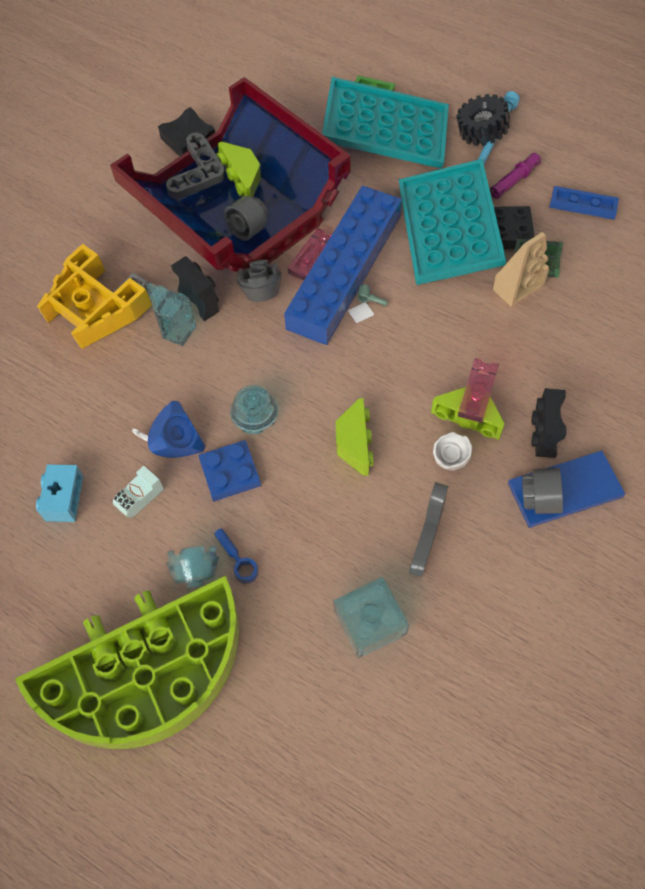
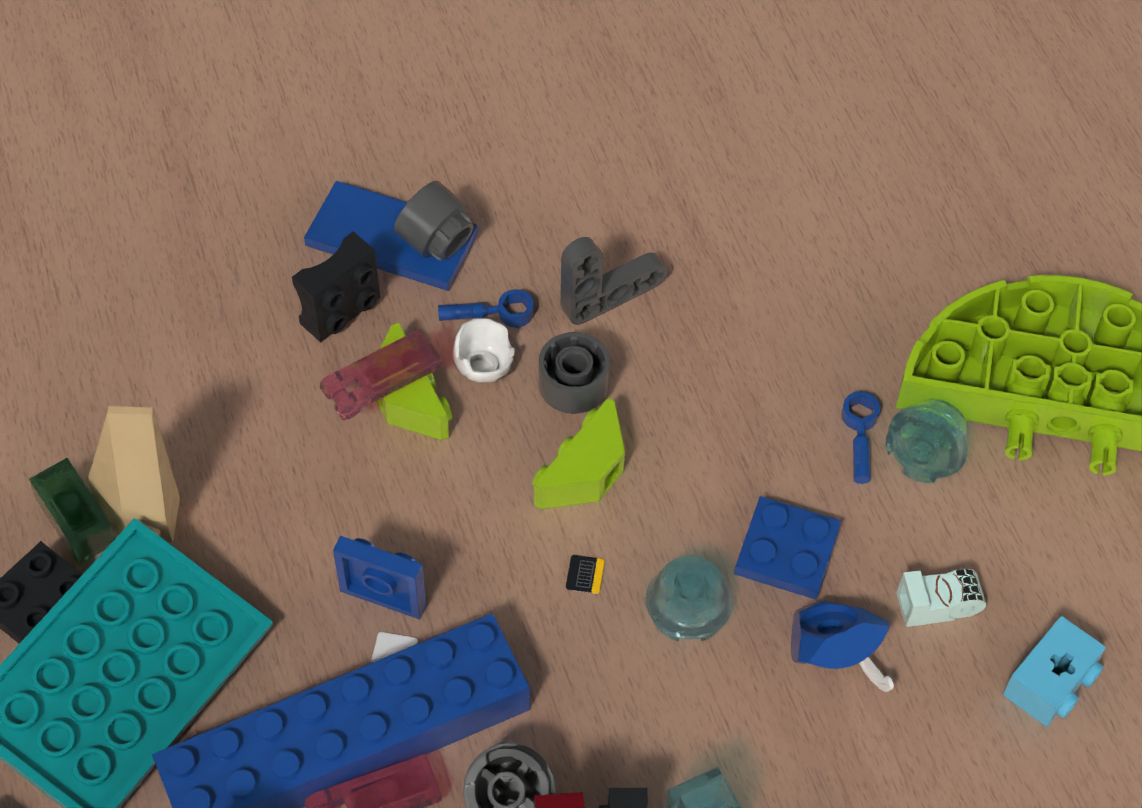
camera: 145 degrees left, 5 degrees down
clear light blue brick [333,577,409,659] -> none
sand green hand [357,284,388,306] -> none
none -> blue plate [333,536,427,620]
none -> blue piece [438,289,534,328]
none -> dark grey piece [538,332,610,414]
none -> black sticker [566,555,605,594]

